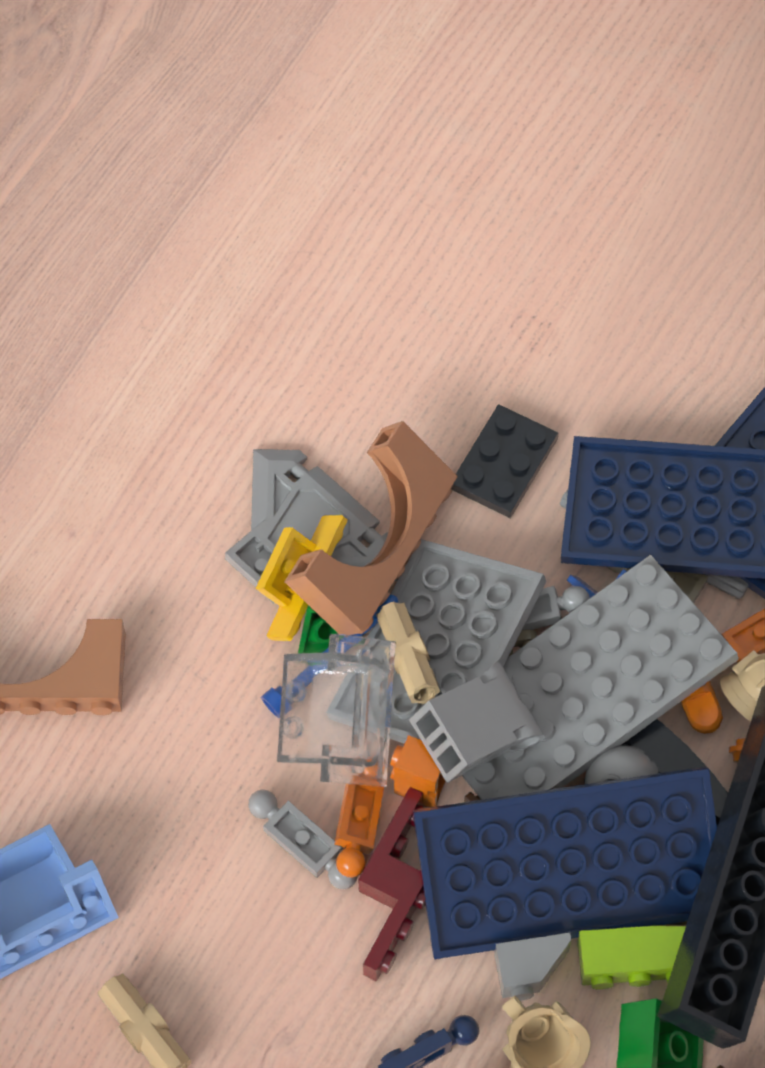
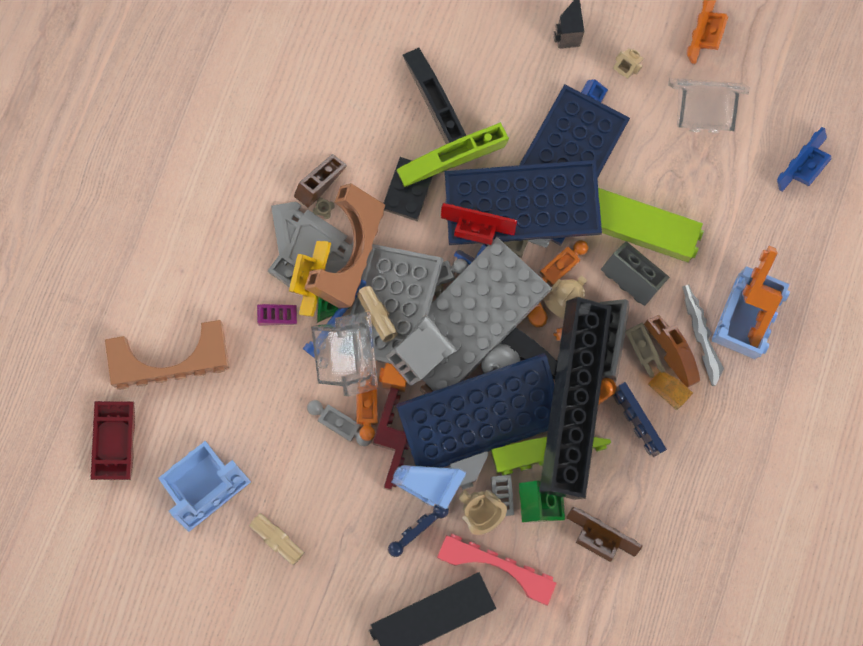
camera: 15 degrees left, 15 degrees up
none -> magenta slope [257,304,297,326]
none -> reddish brown slope [294,154,347,208]
none -> dark tan plate [313,198,335,219]
none -> light blue windscreen [391,465,466,509]
none -> lime slope [397,122,509,187]
none -> black slope [402,48,467,144]
none -> red bracket [441,203,517,245]
none -> light grey slope [491,475,514,516]

